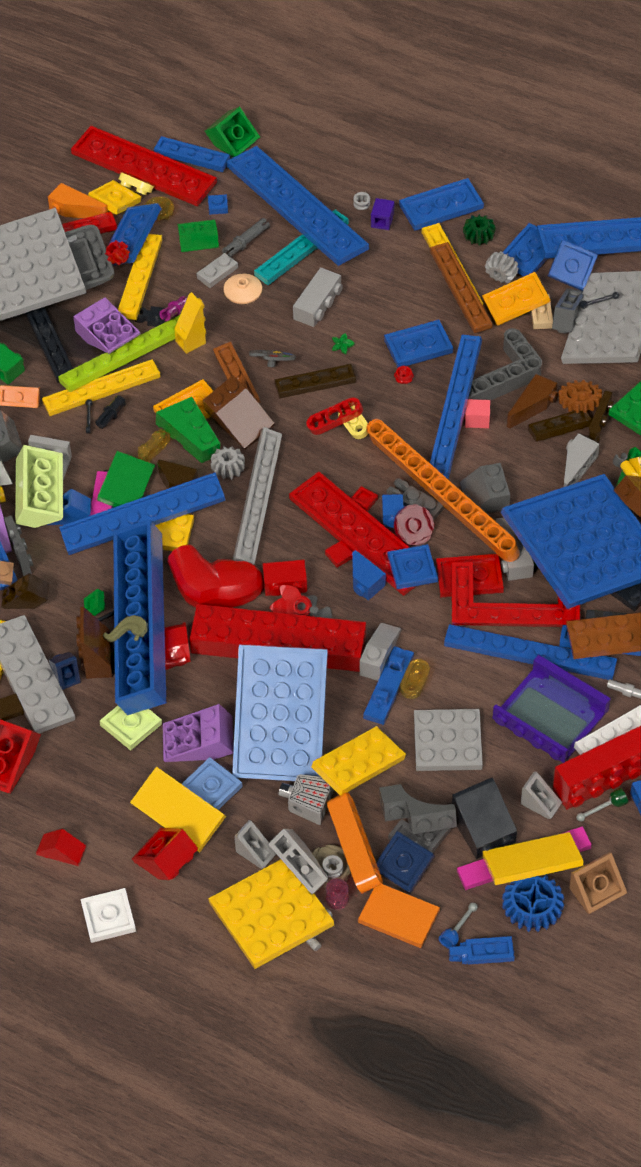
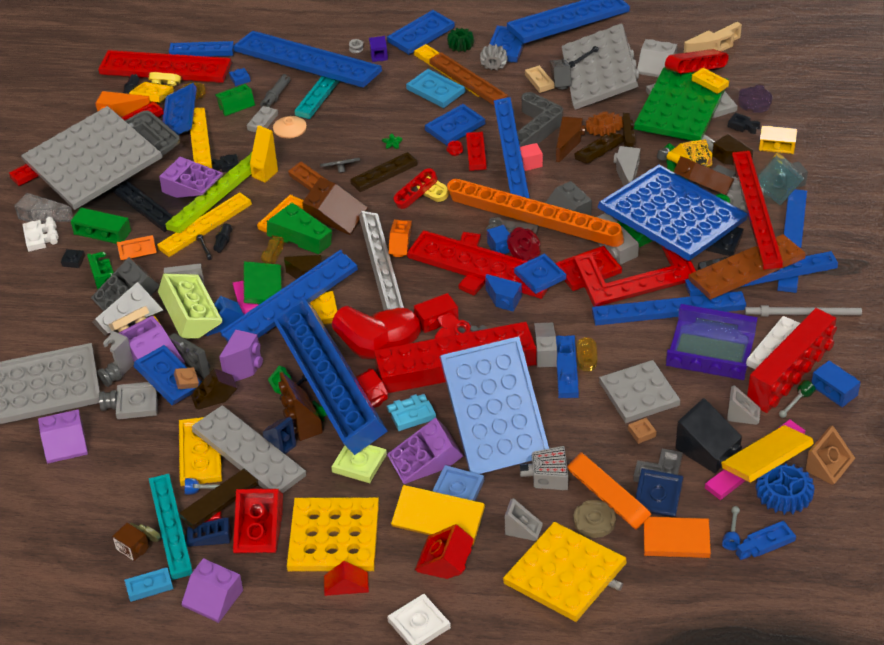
camera: 20 degrees left, 10 degrees down
olive piece [103,615,148,642] -> none
red gear [105,240,130,265] -> none
magenta pin [160,296,187,321] -> none
green slope [205,106,260,158] -> none
light grey gear [211,446,245,480] -> none
light grey slope [268,829,329,894] -> none
light grey brick [293,267,343,327] -> none
yellow plate [311,726,406,796] -> none
light grey bush [322,855,343,879] -> none
clear pink wheel [326,879,349,909] -> none
dark grey arch [379,784,457,834] -> none
light orange tile [482,272,551,326] -> none
tile [548,240,598,291] -> none
none -> black axle [123,74,139,94]
none -> medium lavender slope [219,330,263,382]
none -> yellow piece [287,498,379,571]
none -> medium azure plate [387,394,436,431]
none -> orange slope [389,219,412,257]
none -> dark azure plate [406,69,465,108]
none -> red plate [466,132,487,171]
none -> medium nougat plate [628,418,657,444]

